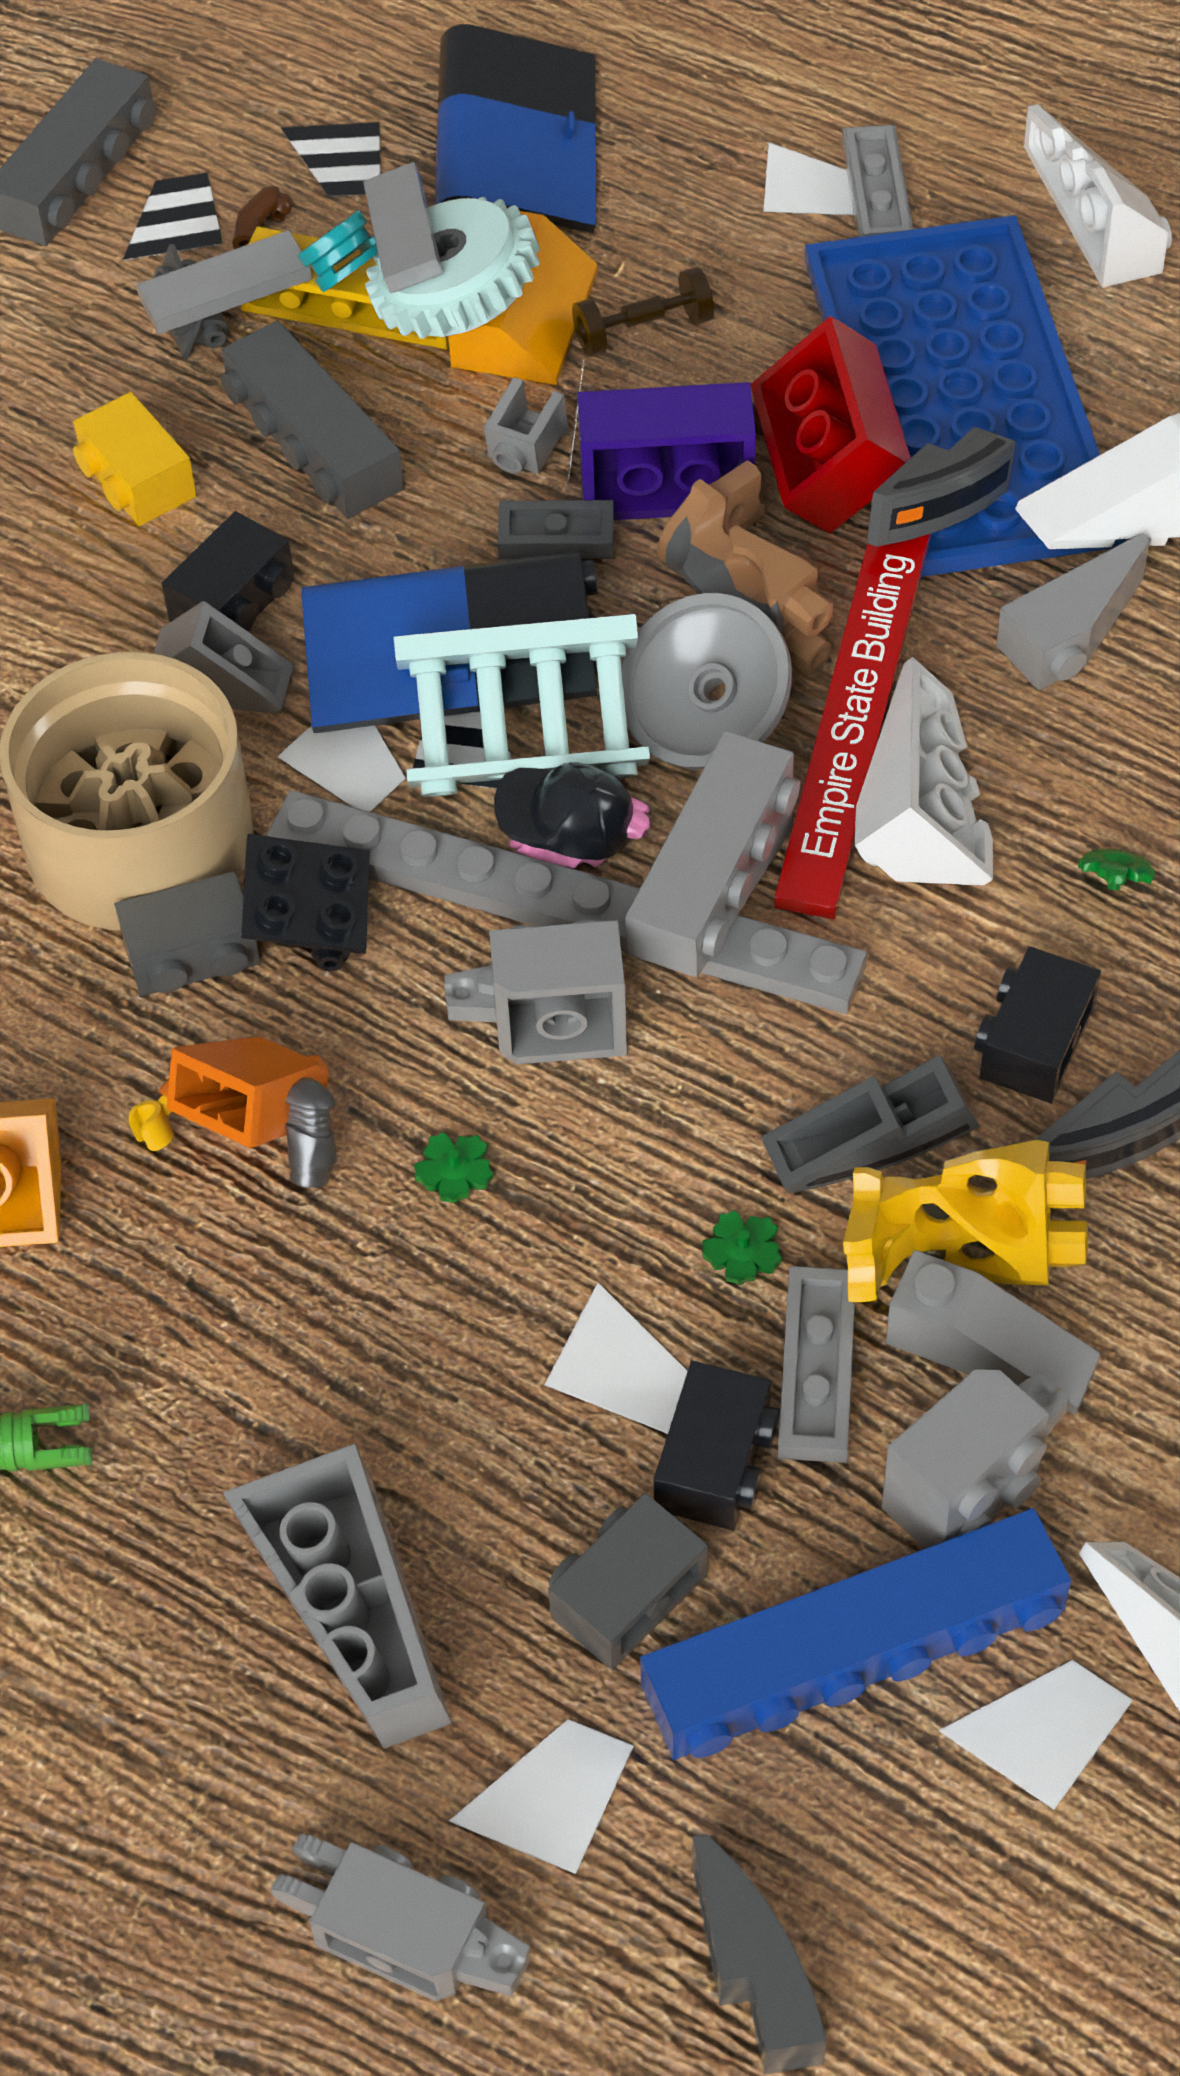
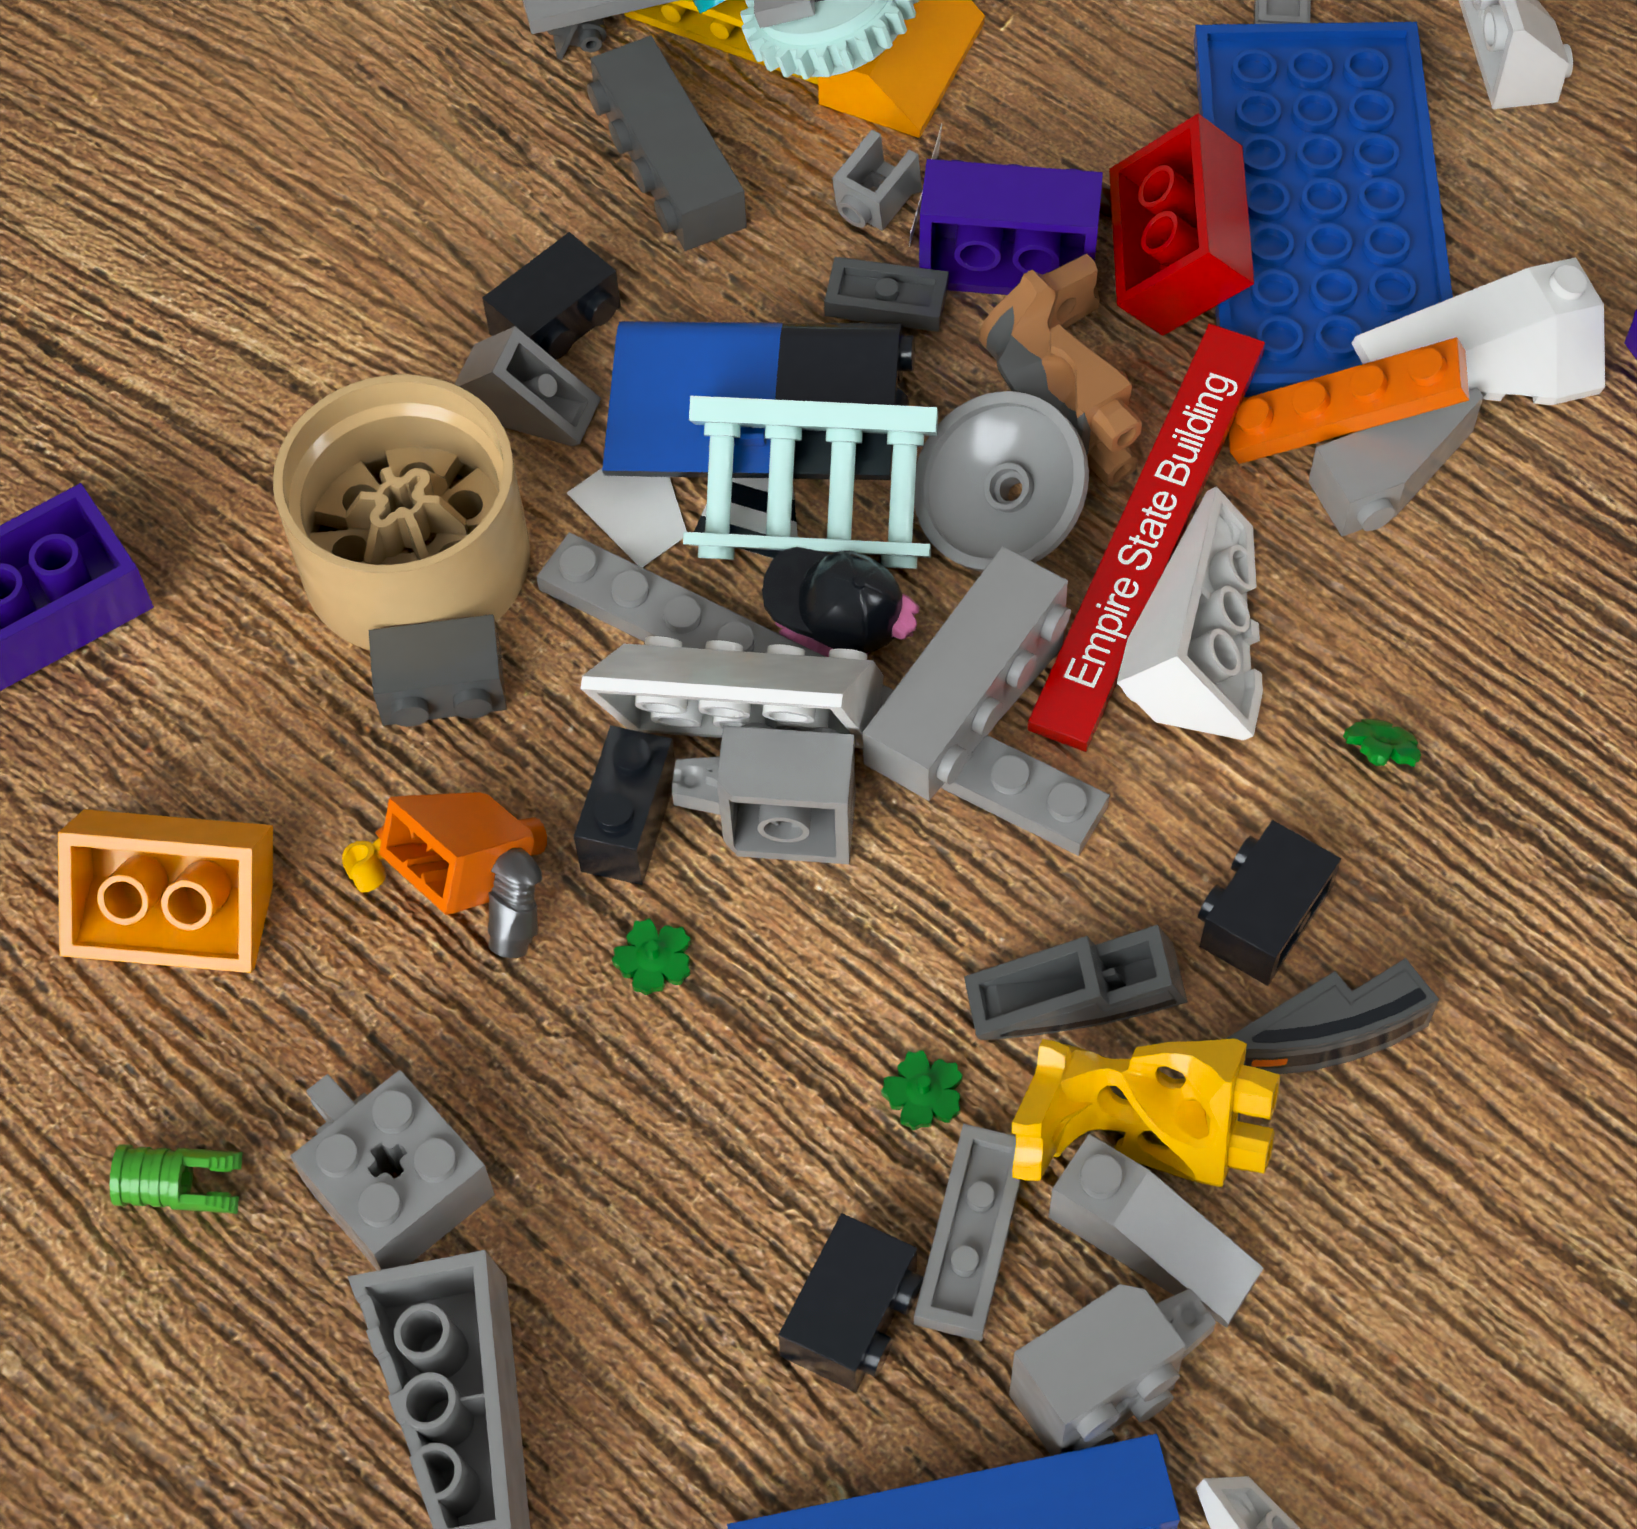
camera: 10 degrees right, 5 degrees up
yellow brick [73,392,196,527] -> none
black hinge [241,834,370,971] -> none
white sticker [545,1283,688,1434] -> none
dark grey brick [548,1493,708,1671] -> none
dark brown wheel [572,267,714,357] -> none
dark grey slope [867,427,1016,547] -> none
none -> light grey hinge [290,1070,495,1271]
none -> black brick [574,725,675,885]
none -> white slope [581,636,884,748]
none -> orange plate [1229,337,1469,464]

